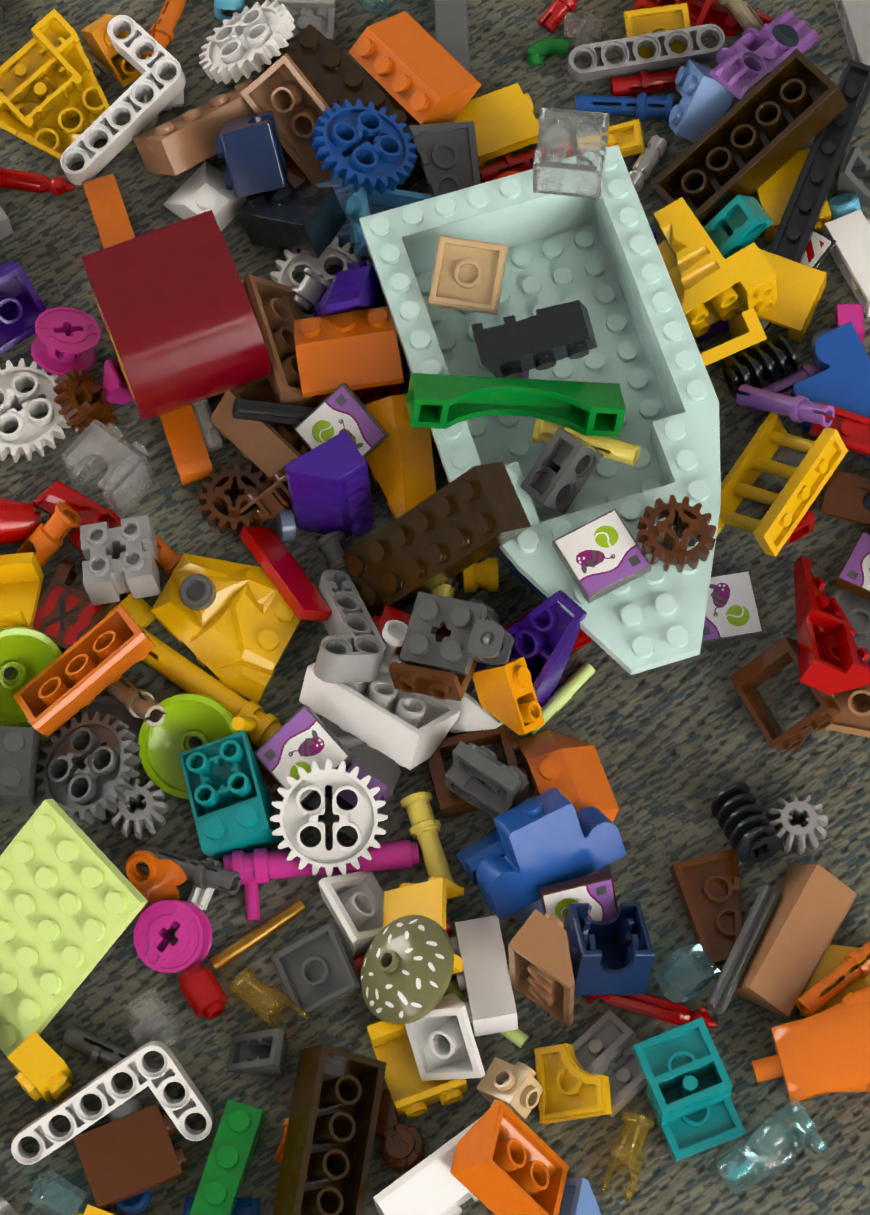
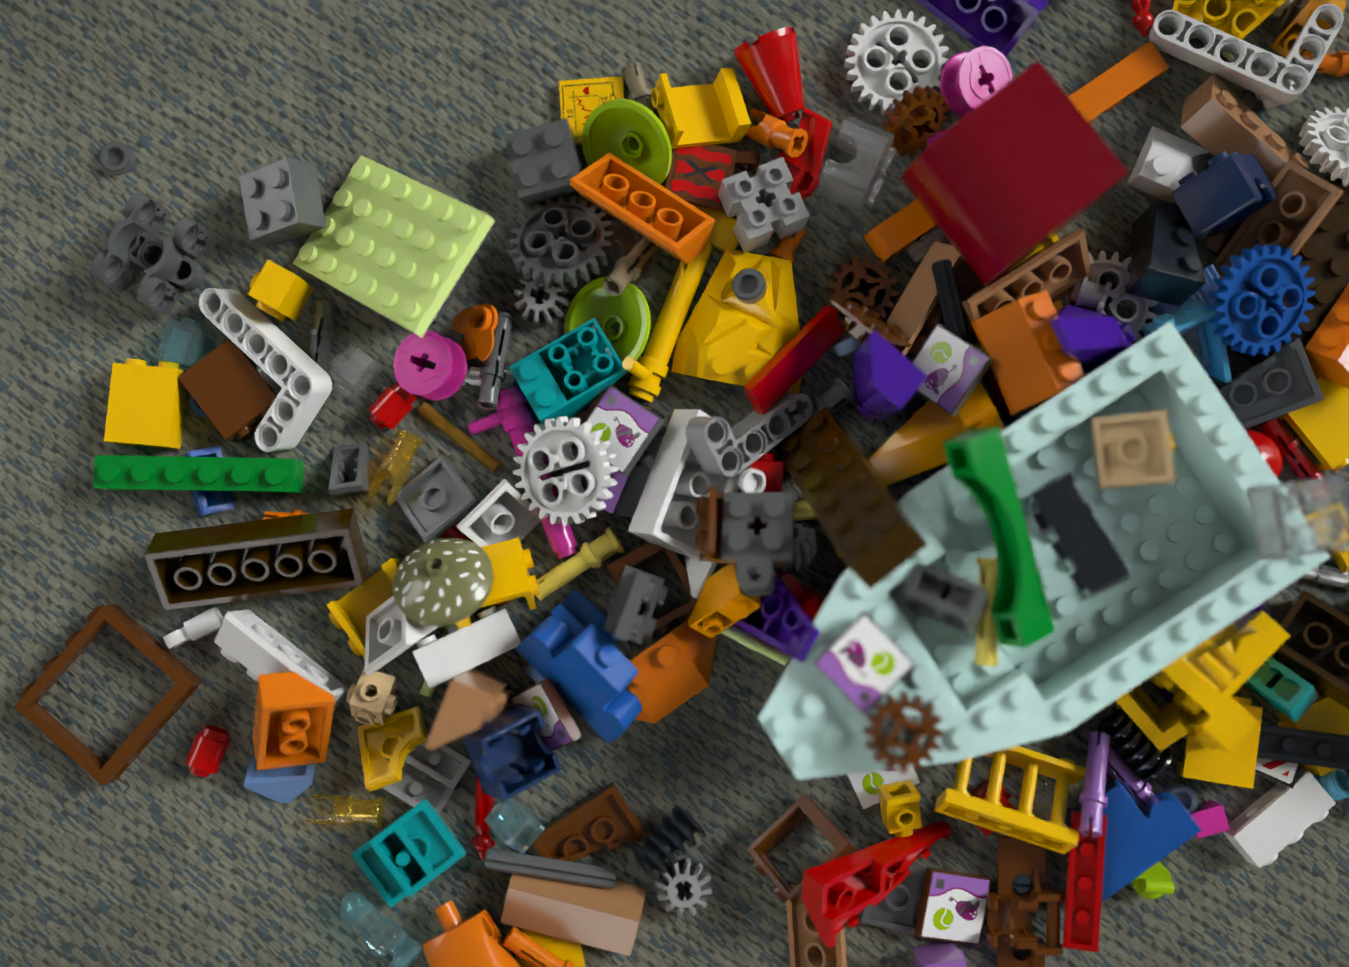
camera: 70 degrees right, 20 degrees up
reddish brown piece [376,1088,425,1171] -> none
none -> yellow brick [878,779,922,837]

